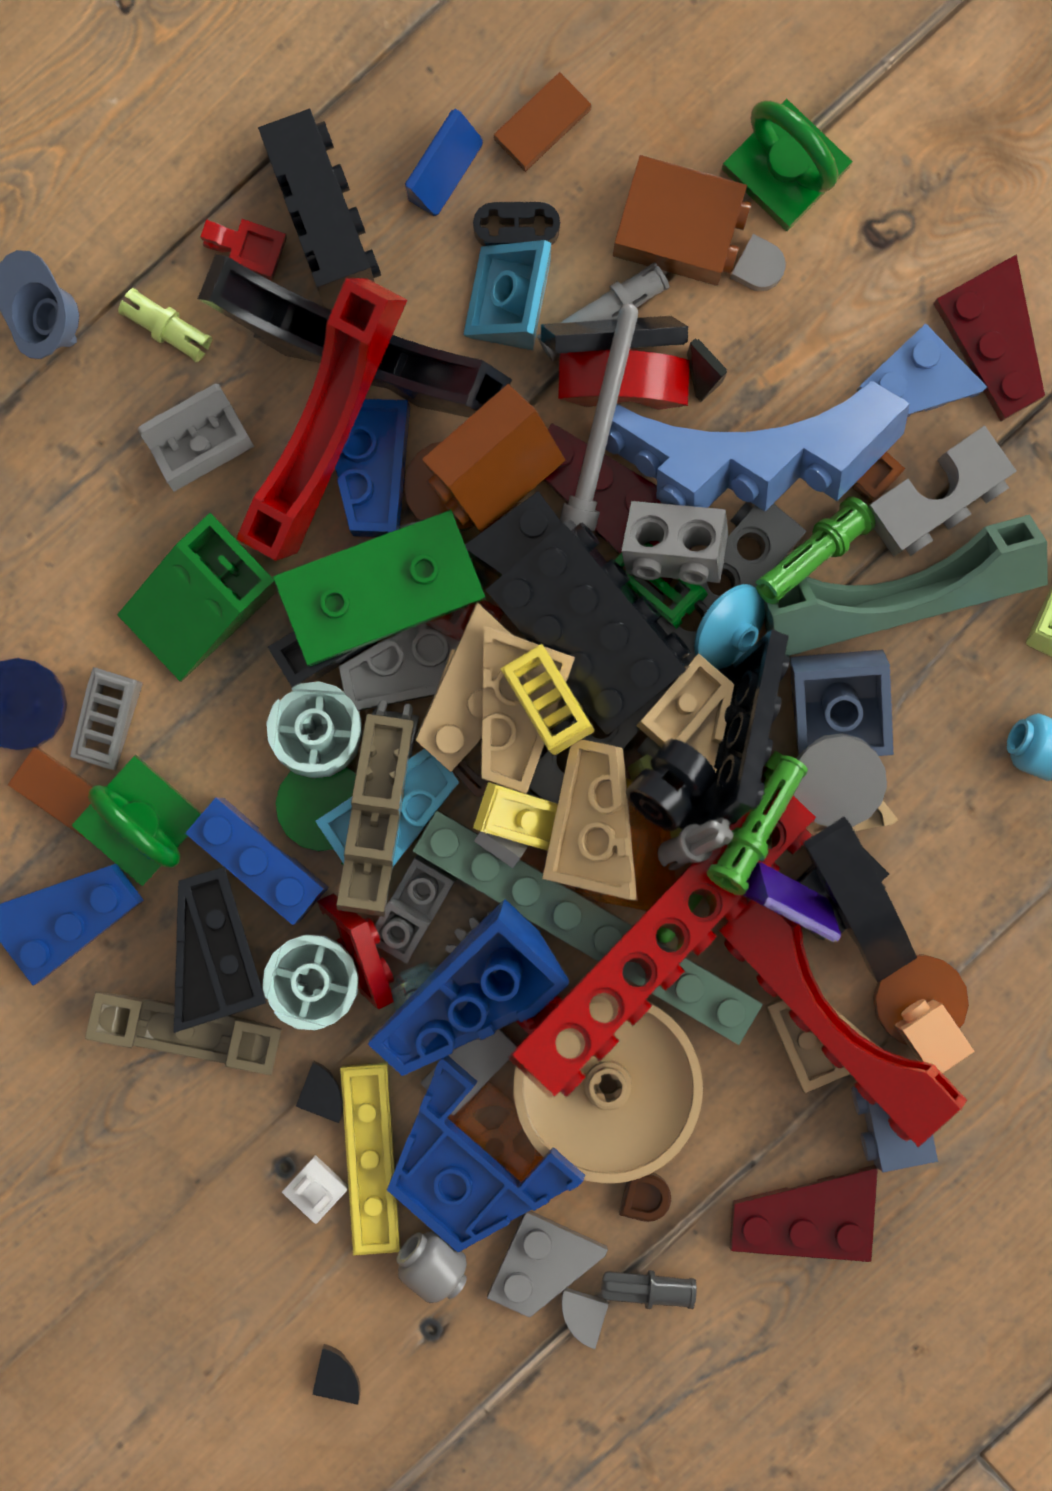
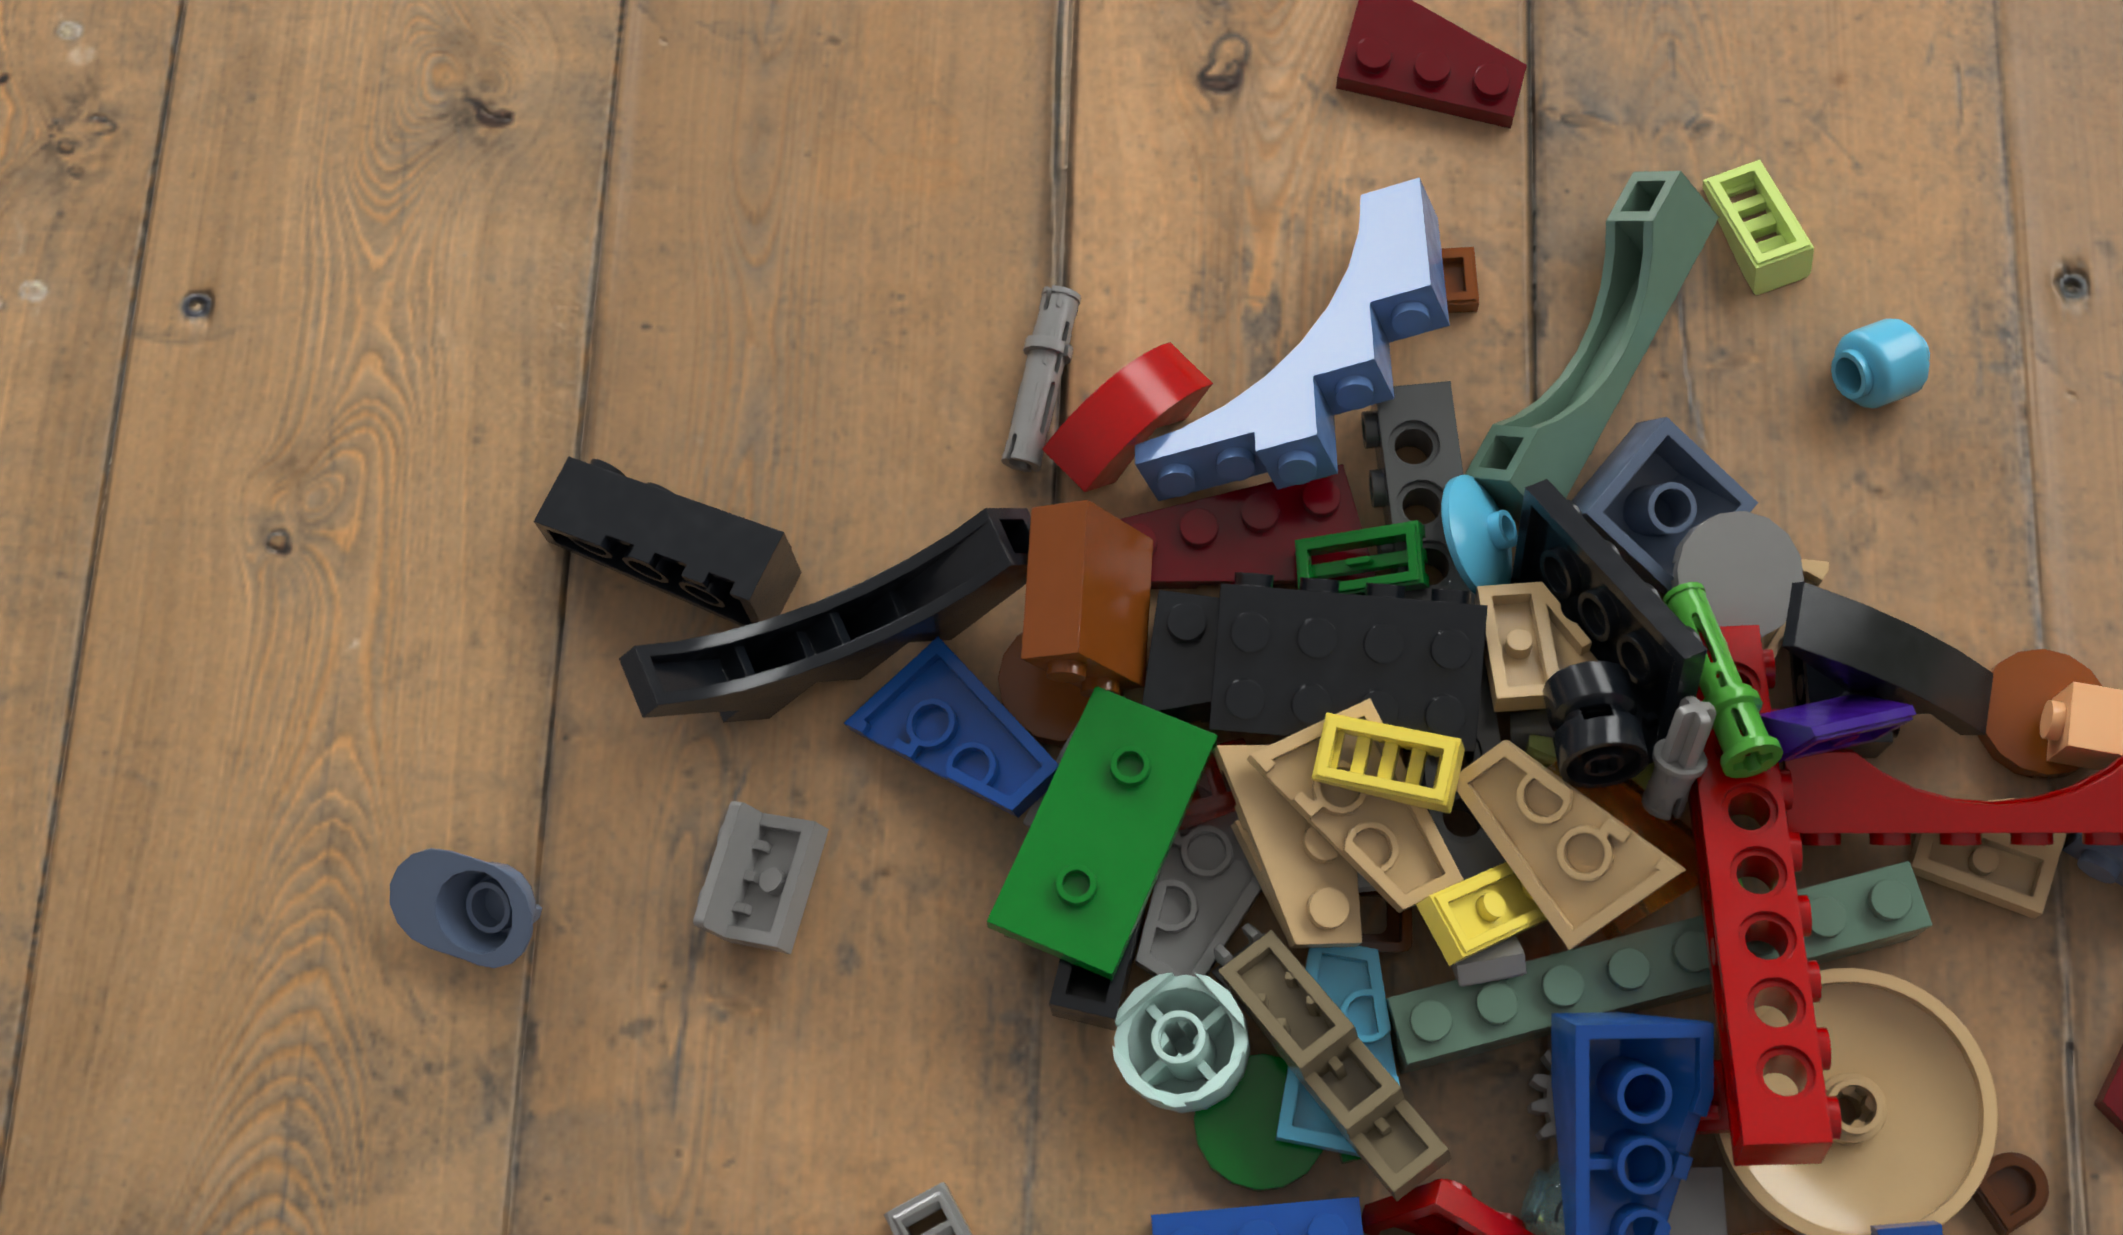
camera: 40 degrees left, 15 degrees down
green slope [117,513,278,682] -> none
yellowish green pin [118,288,212,362] -> none
red plate [200,219,287,281] -> none
red arch [236,278,408,561] -> none
light grey slope [375,854,457,964] -> none
blue slope [405,109,483,216] -> none
medium azure slope [463,240,551,350] -> none
black beam [473,202,560,246] -> none
dark orange tile [494,72,592,172] -> none
black tile [541,316,688,353] -> none
light grey piece [560,303,638,531] -> none
dark orange brick [613,155,751,286] -> none
light grey brick [622,501,729,584] -> none
pearl dark grey slope [687,338,727,402] -> none
green tile [721,99,853,232] -> none
light grey tile [730,234,786,291] -> none
bright green pin [756,497,876,604] -> none
medium blue wing [857,323,987,417] -> none
light grey arch [868,425,1017,557] -> none

